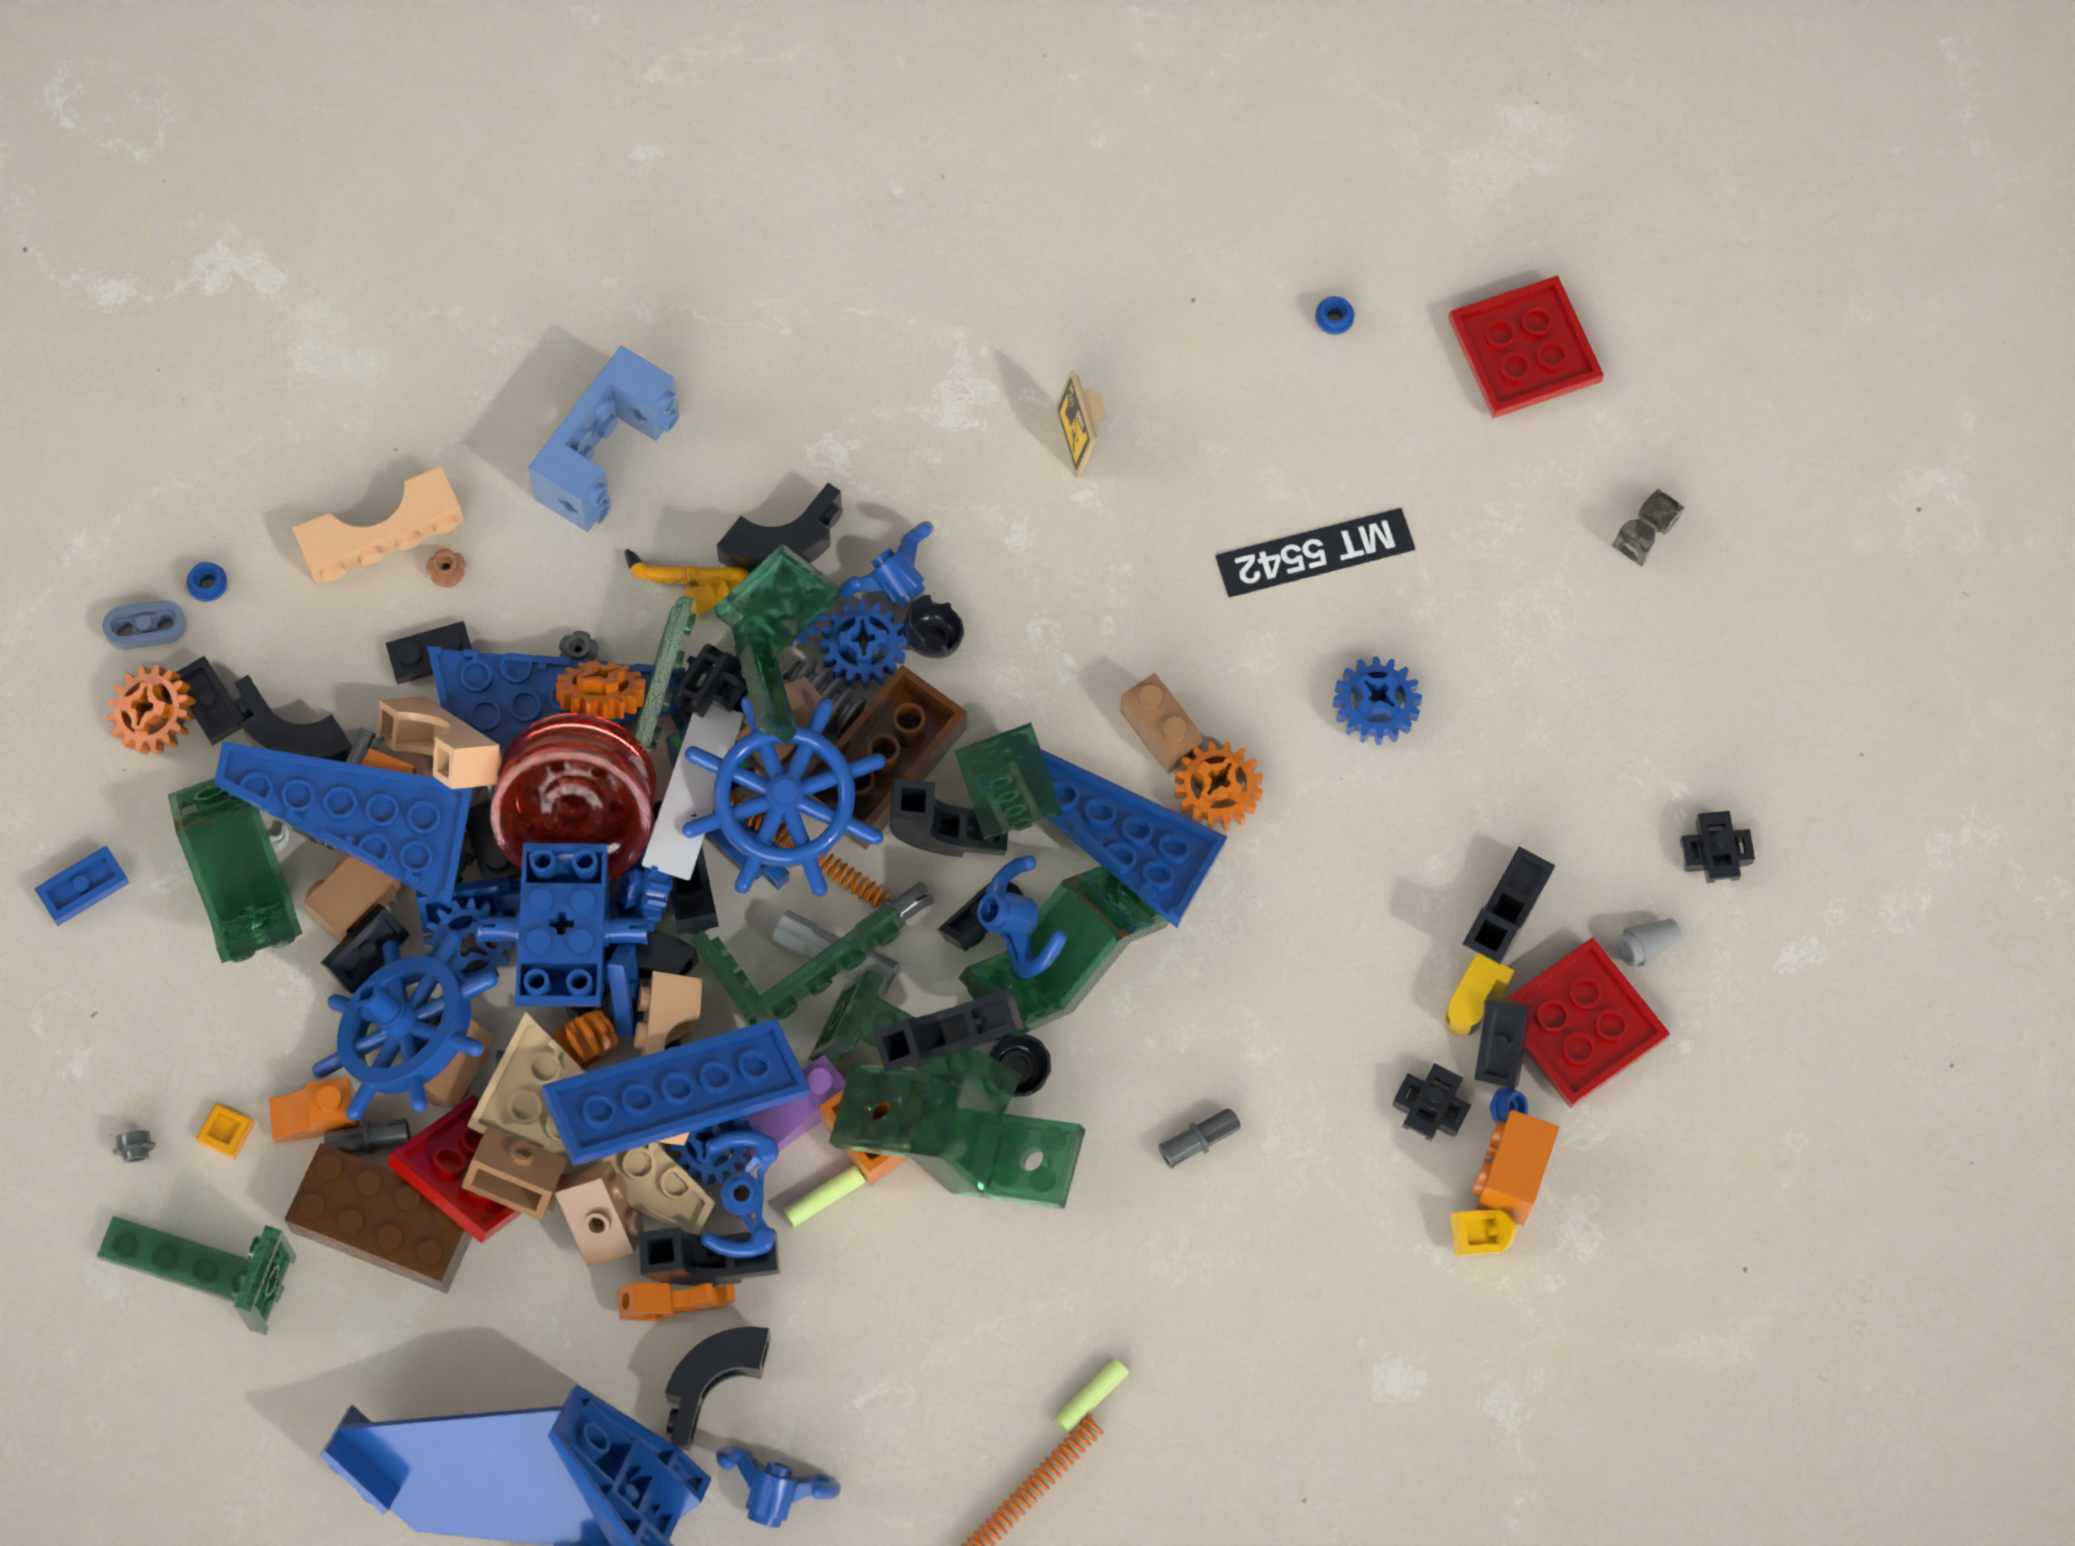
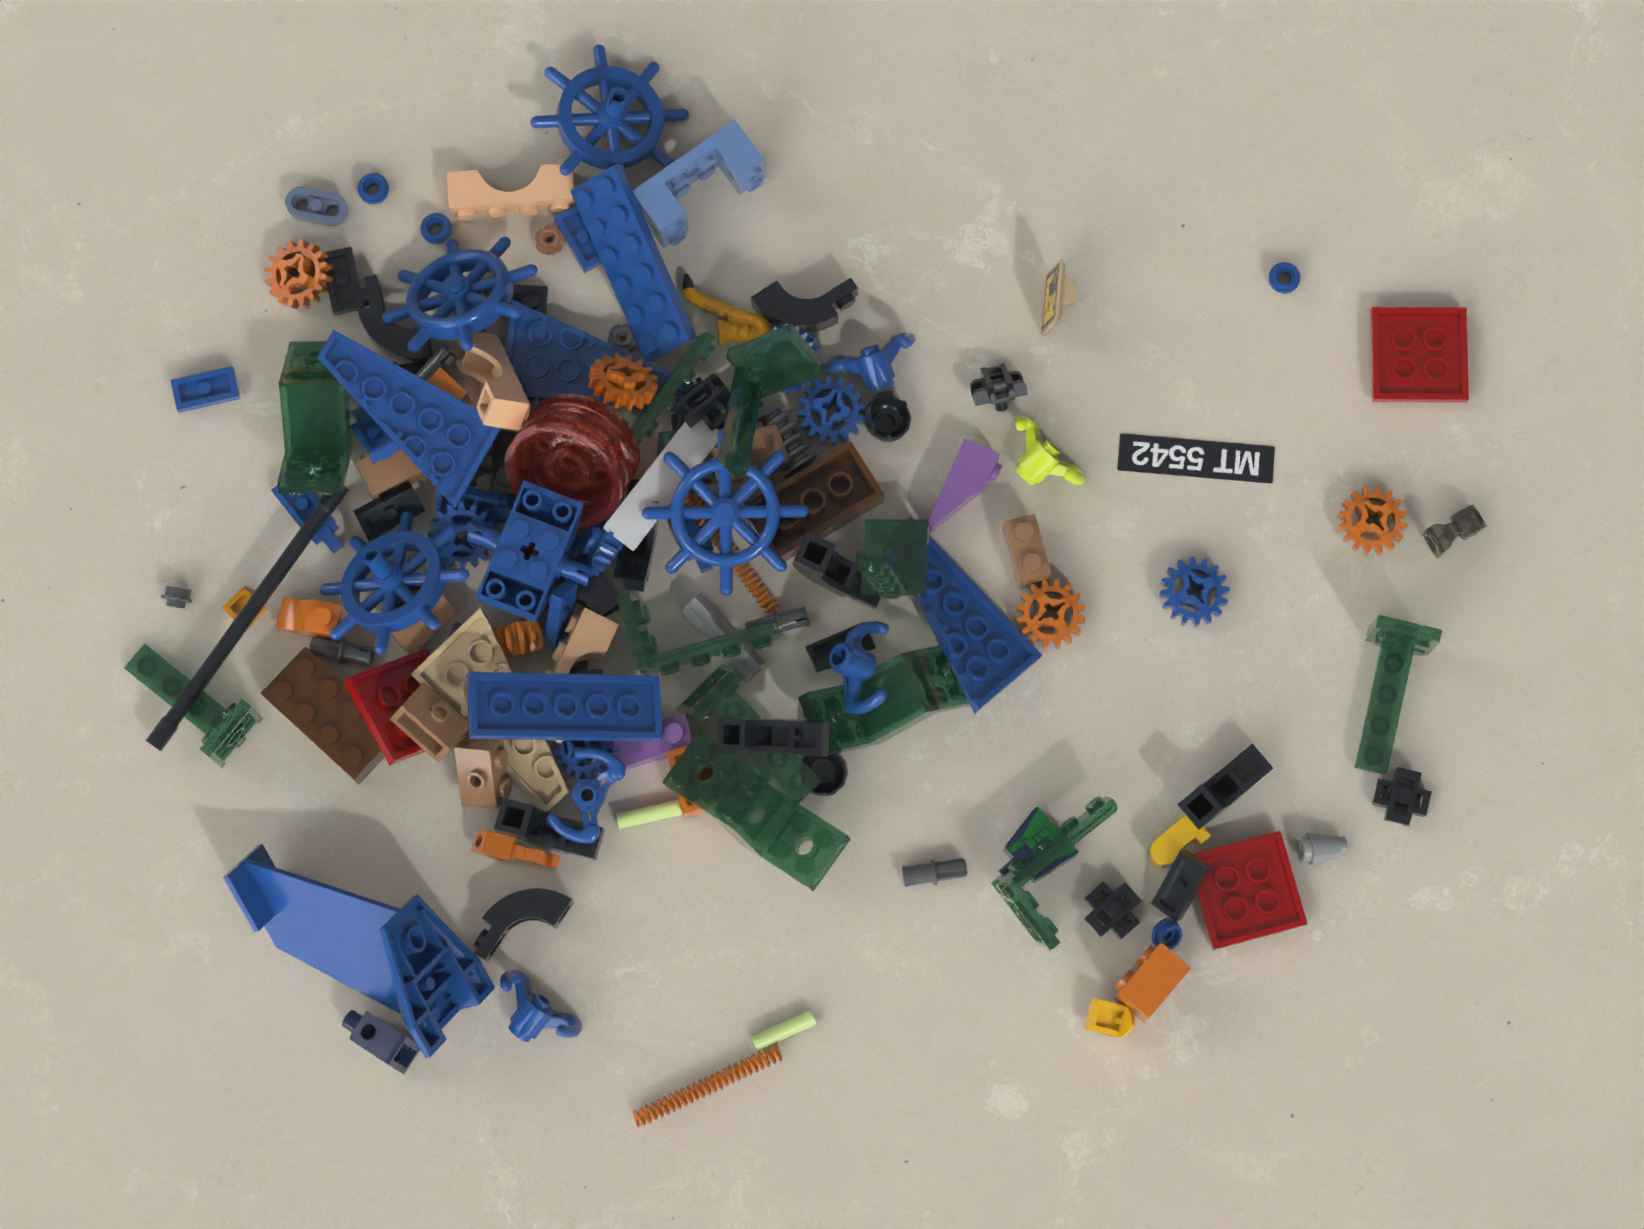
camera: 25 degrees right, 10 degrees up
none -> black piece [145,479,349,751]
none -> blue hinge [271,471,344,554]
none -> blue hinge [350,406,400,464]
none -> blue piece [382,236,538,353]
none -> blue plate [420,213,452,245]
none -> blue piece [530,44,689,176]
none -> blue plate [554,205,602,273]
none -> blue plate [570,164,697,362]
none -> medium lavender slope [925,439,1002,533]
none -> black piece [970,363,1028,412]
none -> clear green bracket [991,796,1118,951]
none -> torso [998,806,1079,885]
none -> neon yellow piece [1014,415,1086,486]
none -> orange gear [1337,486,1408,556]
none -> clear green bracket [1354,615,1442,775]

